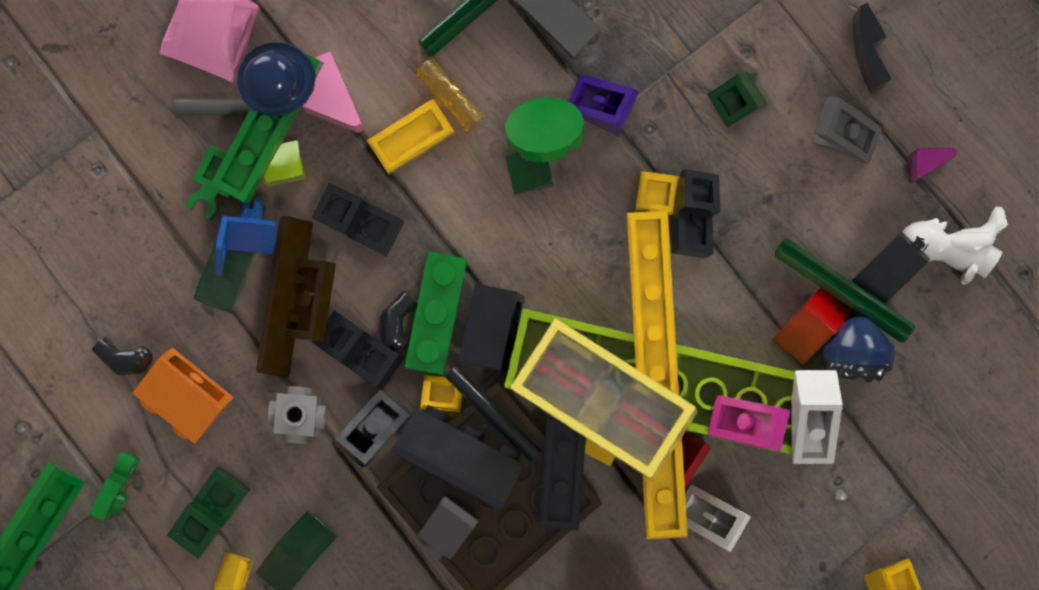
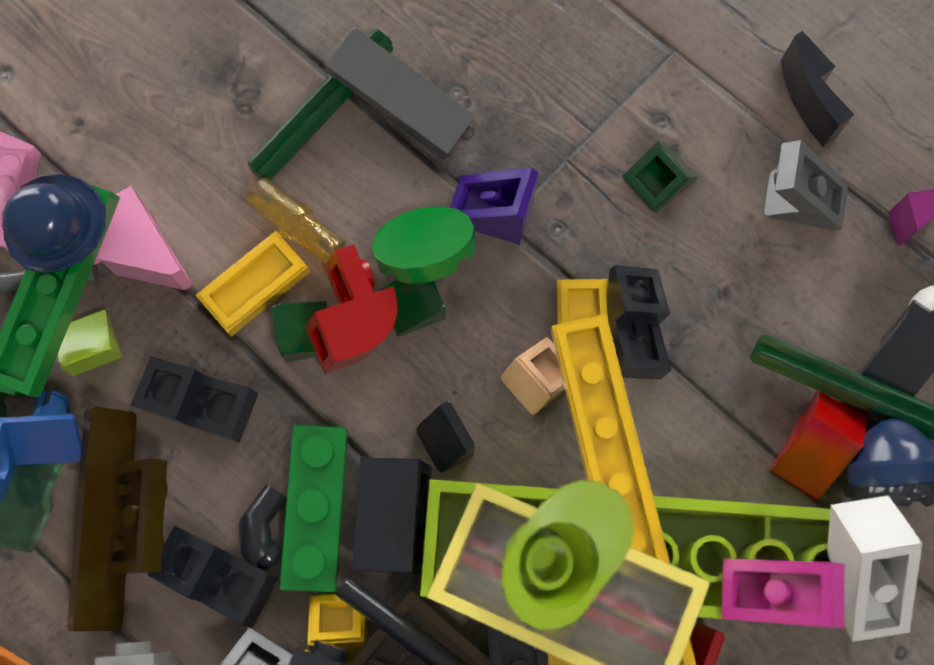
camera: 10 degrees left, 10 degrees down
none -> dark green slope [271,301,328,363]
none -> red brick [305,244,397,375]
none -> black slope [416,401,475,473]
none -> light nougat slope [501,337,565,415]
none -> lime piece [501,480,634,630]

